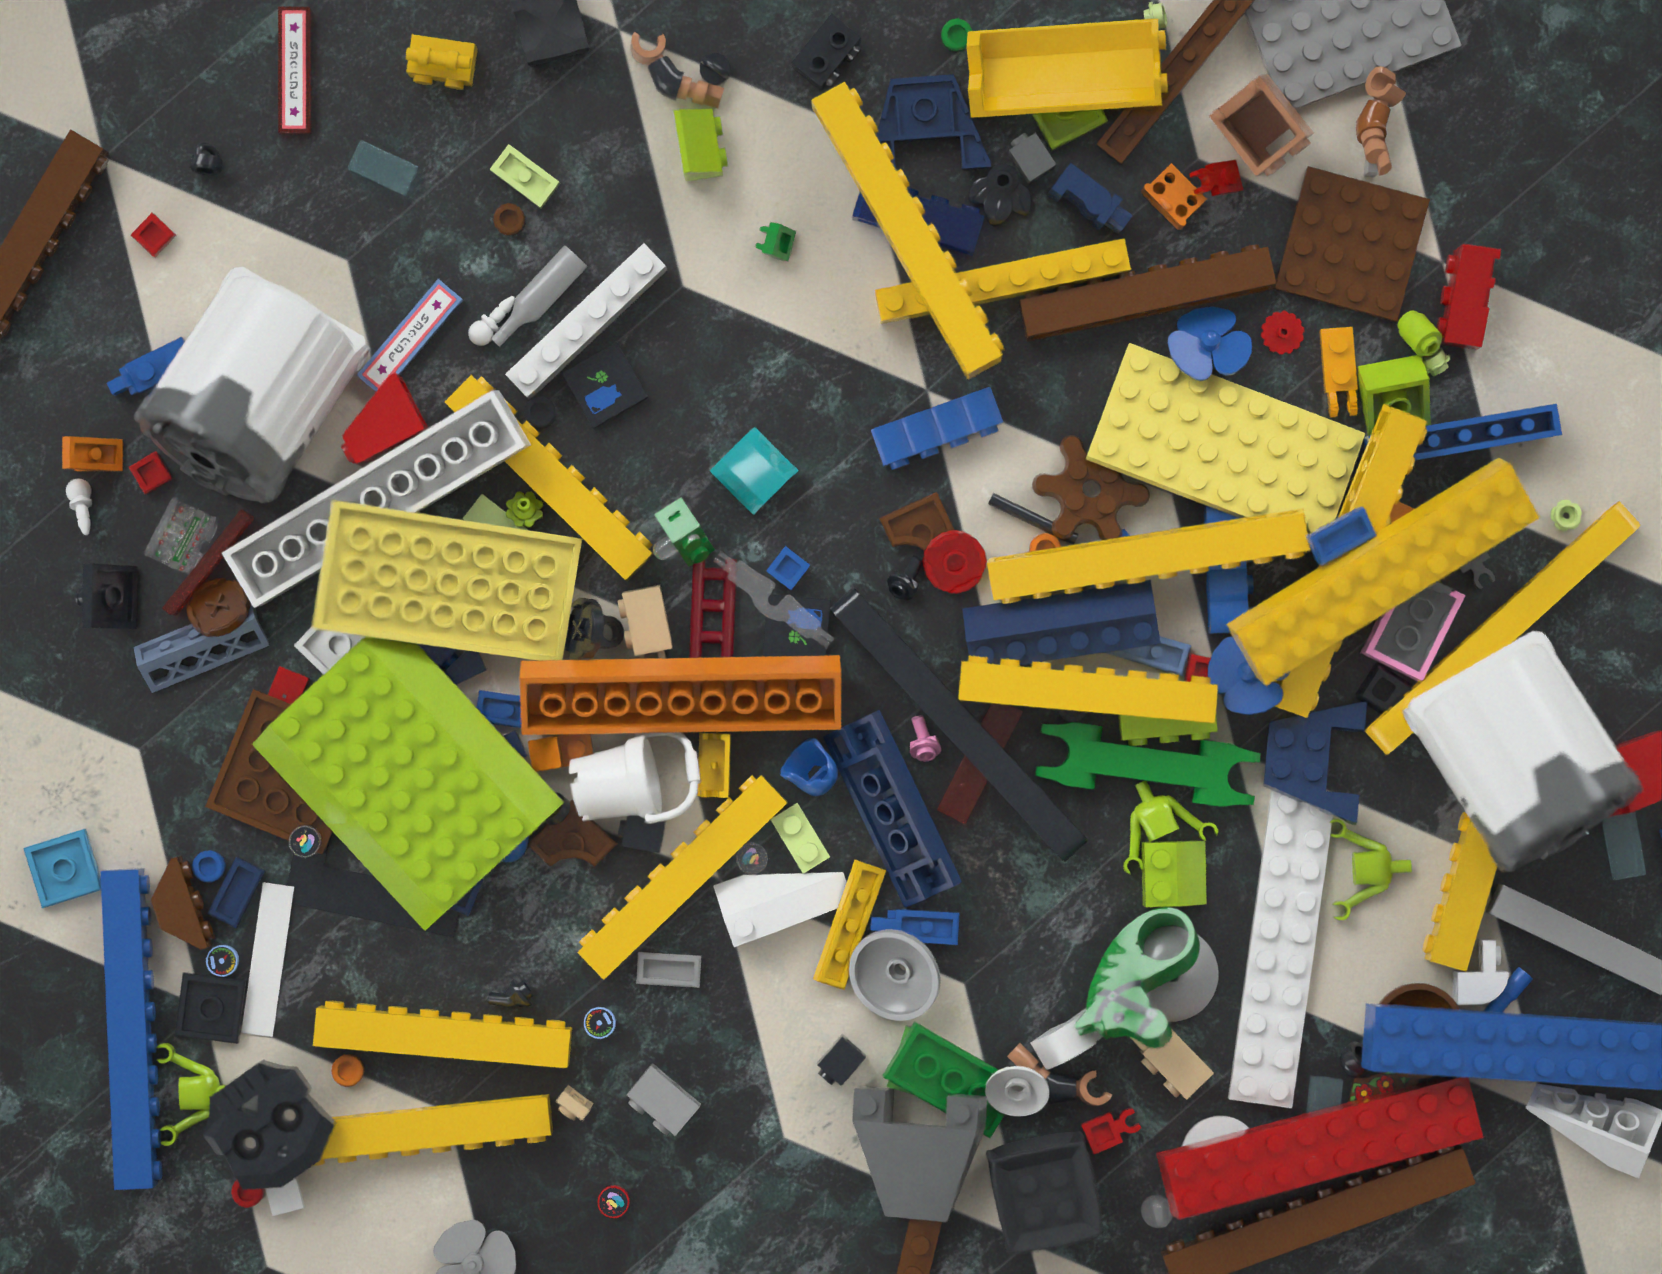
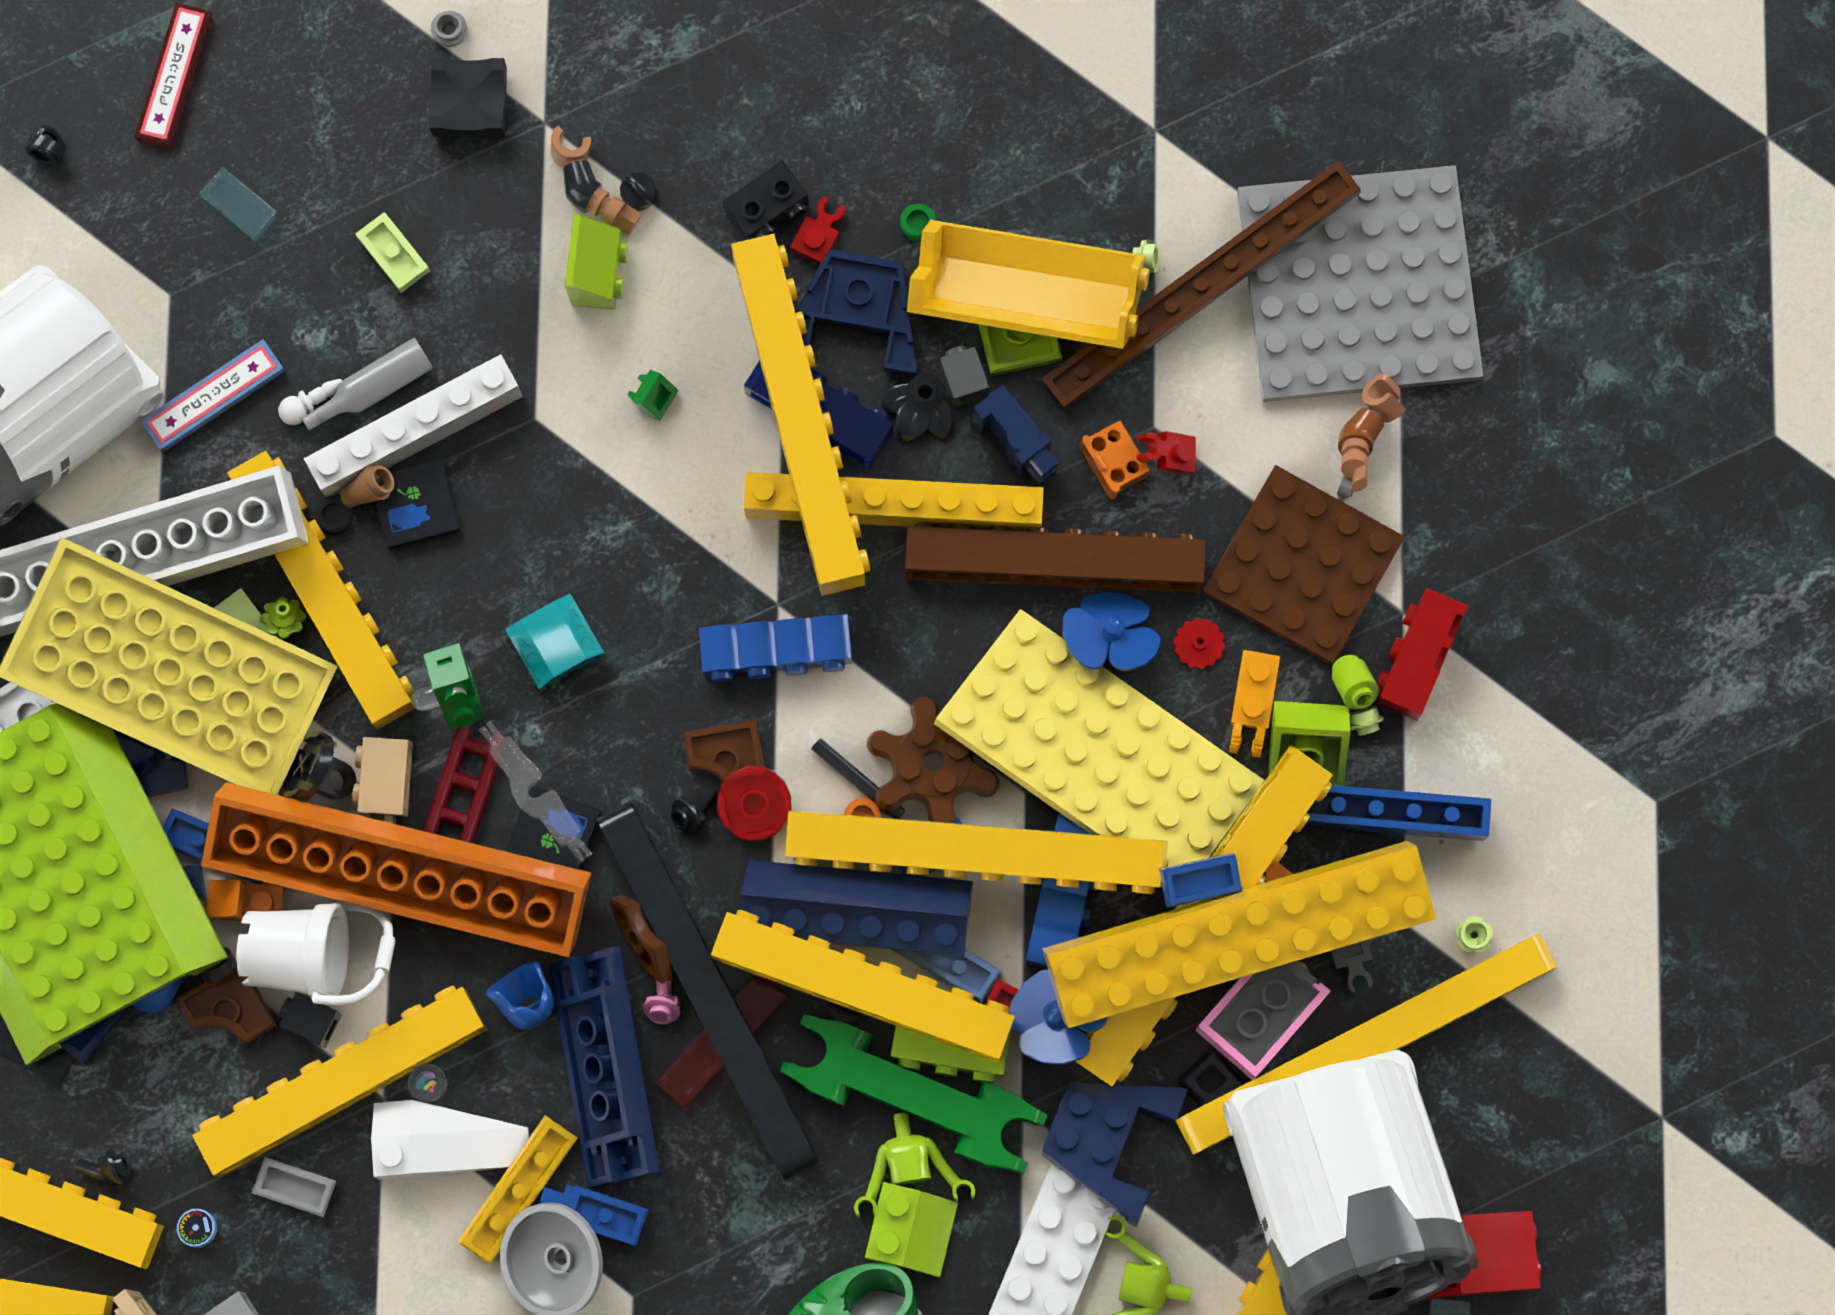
camera: 15 degrees right, 10 degrees down
red slope [341,372,429,468] -> none
yellow brick [406,34,478,90] -> none
reddish brown tile [493,203,526,236] -> none
yellow hinge [697,733,731,798] -> none
blue plate [766,546,810,590] -> none
yellowish green plate [770,803,830,873] -> none
nougat container [1209,74,1314,176] -> none
none -> medium nougat cone [340,465,394,508]
none -> reddish brown tile [610,894,674,984]
none -> red plate [790,197,845,265]

